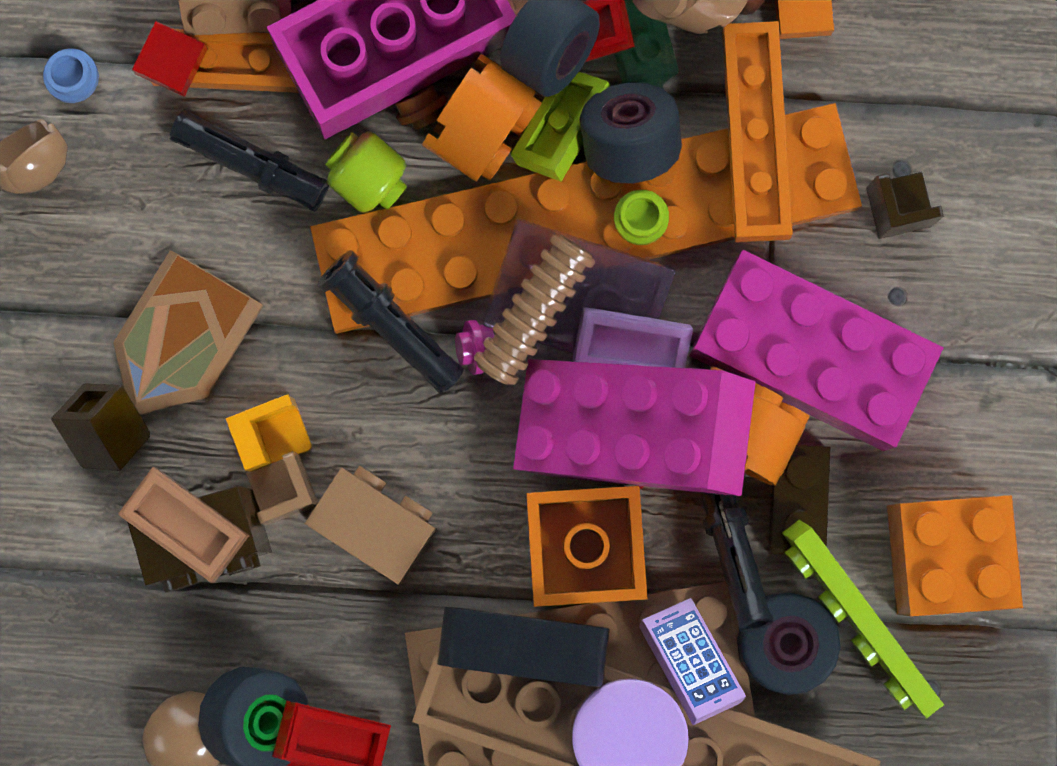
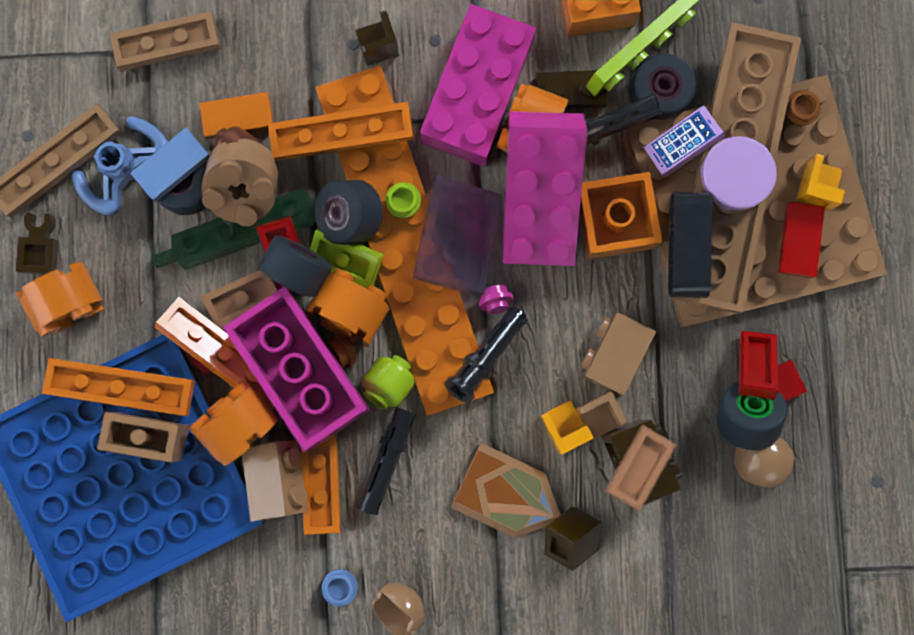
camera: 90 degrees left, 0 degrees up
red tile [132,21,208,97] -> none
medium nougat piece [474,235,595,385] -> none
lavender tile [572,307,693,368] -> none

